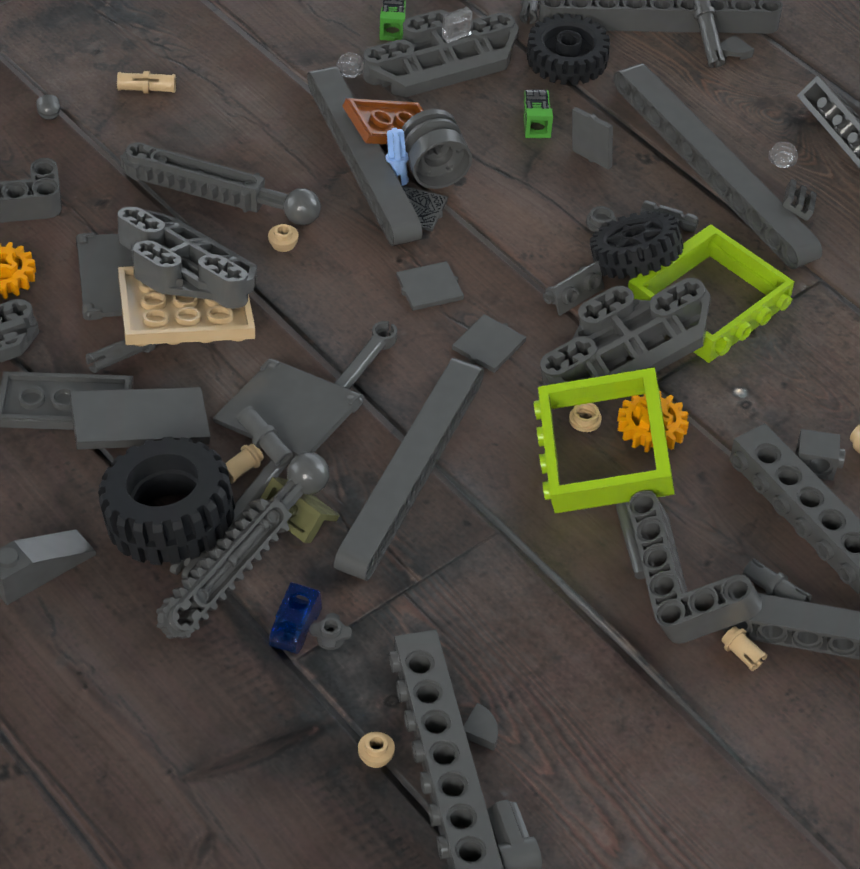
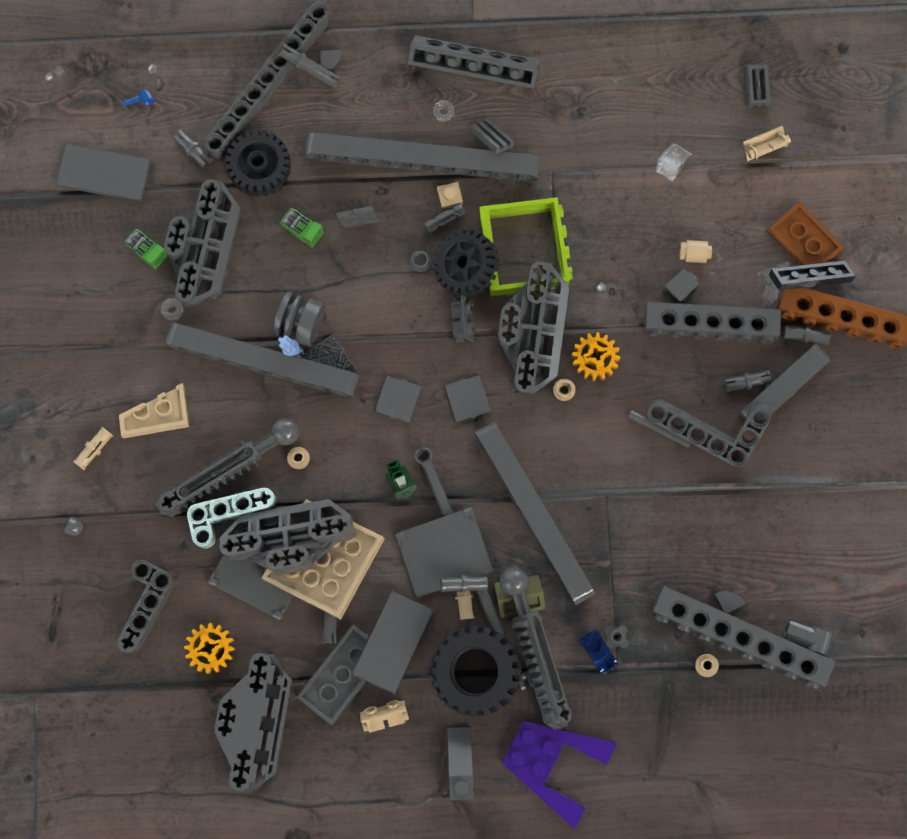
camera: 50 degrees left, 30 degrees up
dark orange tile [342,98,424,144] -> none
clear tile [442,7,472,43] -> none
lime window [534,367,675,513] -> none
tan pin [721,626,768,671] -> none
none -> tan wing [119,383,189,438]
none -> light aqua beam [187,488,277,549]
none -> tan hinge [360,700,409,733]
none -> dark green hips [385,459,417,499]
none -> tan plate [437,182,463,210]
none -> dark purple wing [502,721,616,829]

